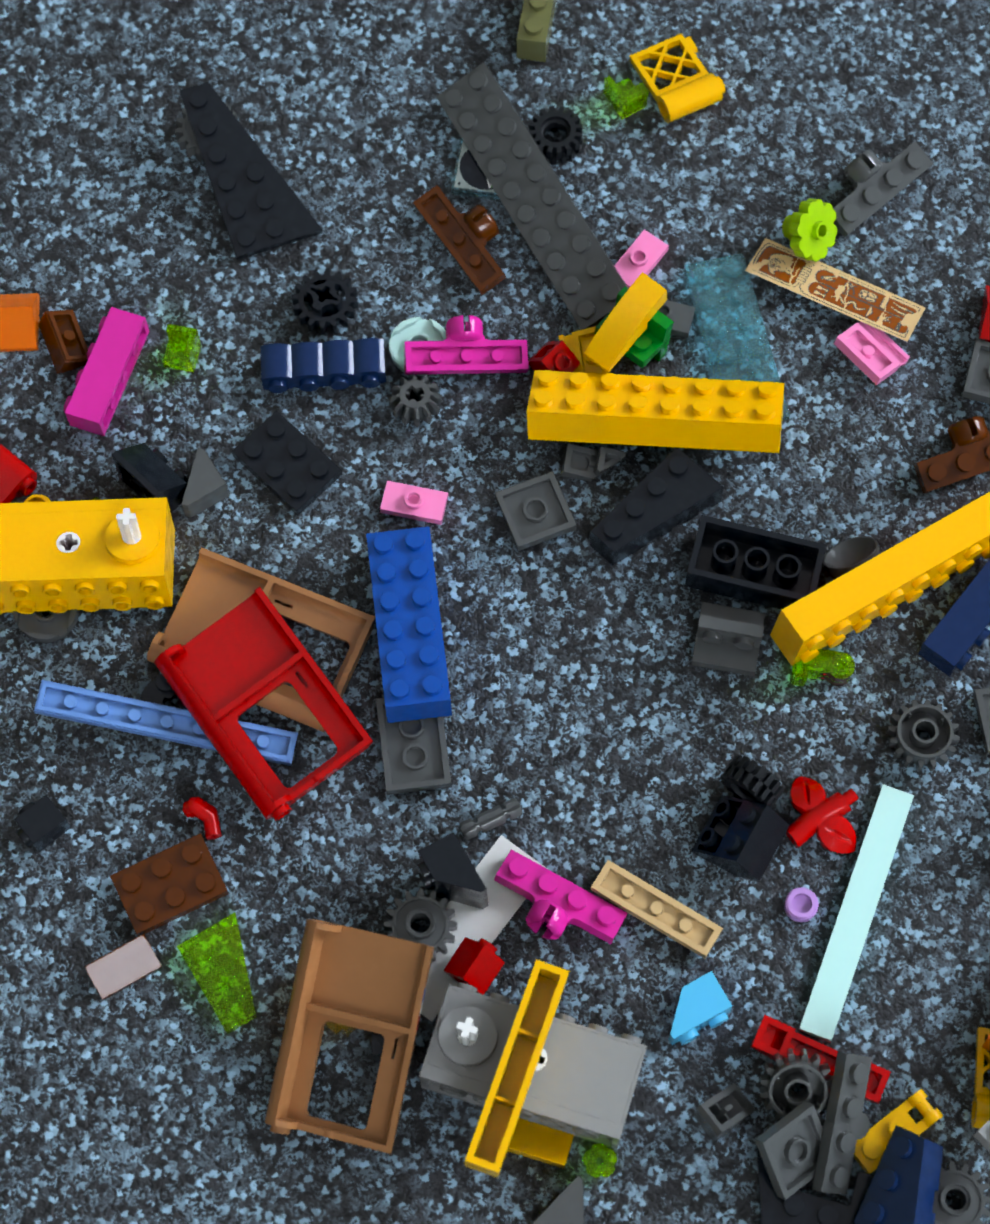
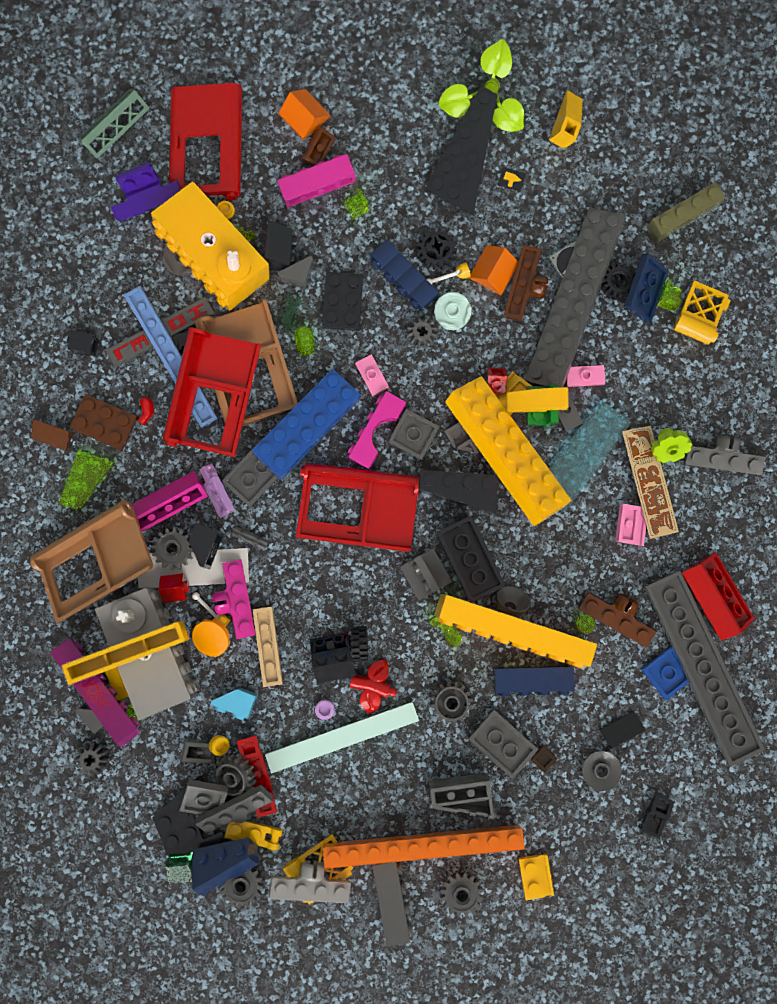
camera: 50 degrees right, 15 degrees up
dark pink plate [403,315,529,375] -> none
none -> magenta brick [50,638,141,748]
none -> dark grey tile [106,297,215,368]
none -> dark pink brick [131,471,208,532]
none -> white hinge [192,592,231,627]
none -> light orange tile [192,619,230,657]
none -> lavender hinge [200,464,234,518]
none -> yellow tile [209,735,230,756]
none -> clear green plate [281,293,302,330]
none -> clear neon green brick [294,326,316,356]
none -> red piece [296,462,420,552]
none -> dark pink arch [348,391,406,470]
none -> hinge [426,262,471,284]
none -> lime plant [439,39,524,132]
none -> orange slope [469,245,518,295]
none -> black sticker [497,167,526,192]
none -> yellow slope [549,90,583,149]
none -> clear neon green tile [575,614,595,634]
none -> dark blue plate [624,253,669,323]

